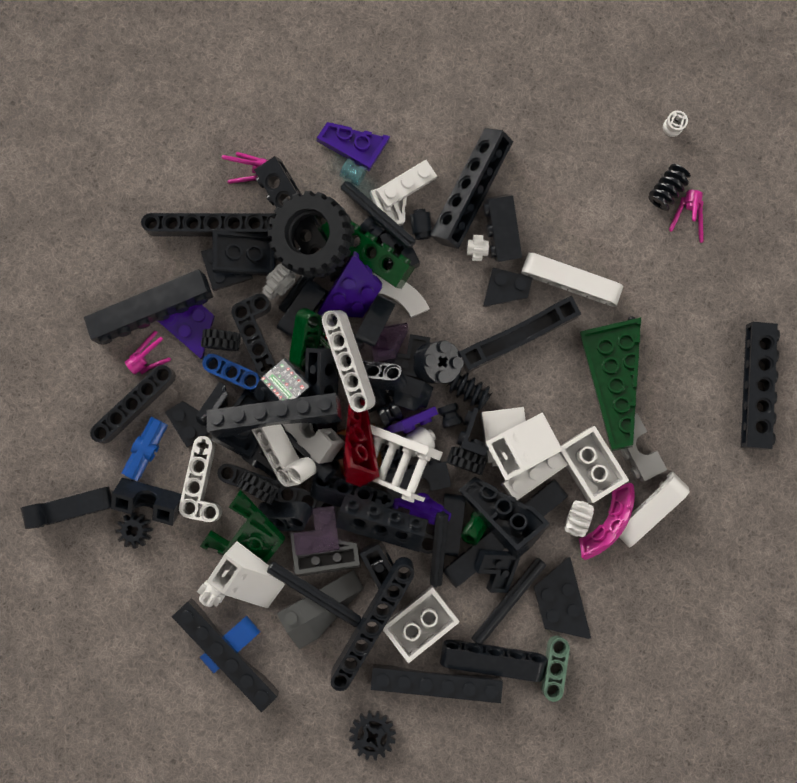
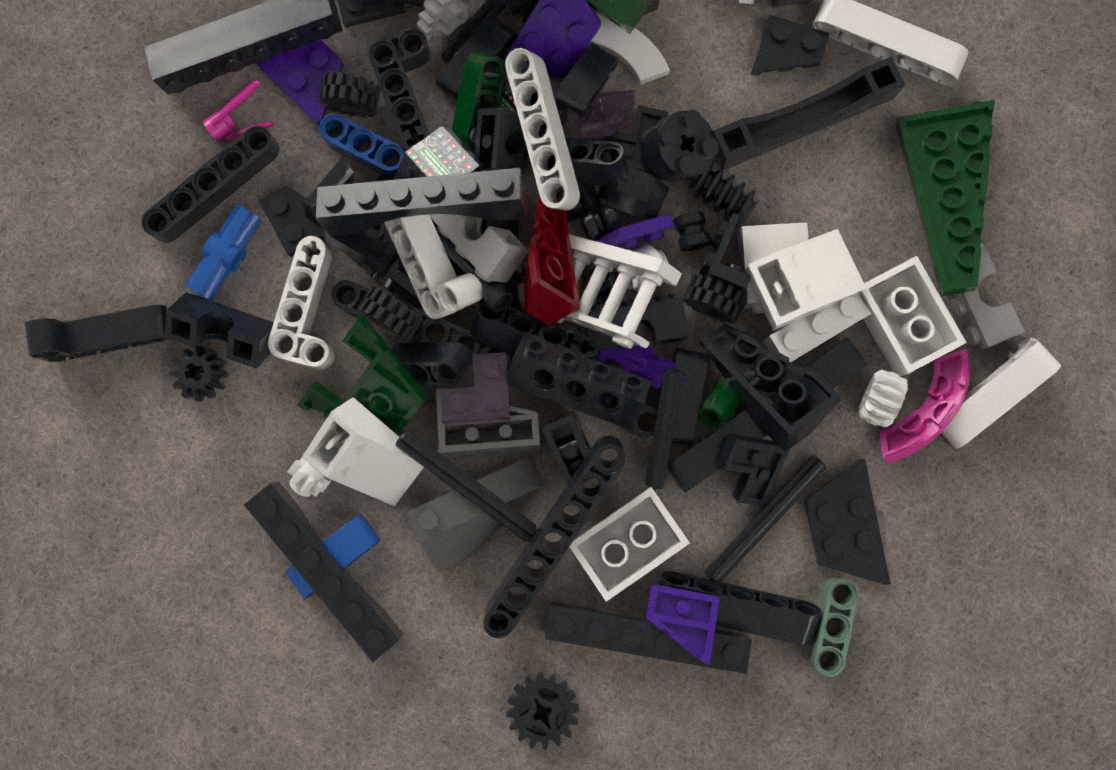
camera: 10 degrees right, 0 degrees up
none -> dark purple wing [645,584,720,664]

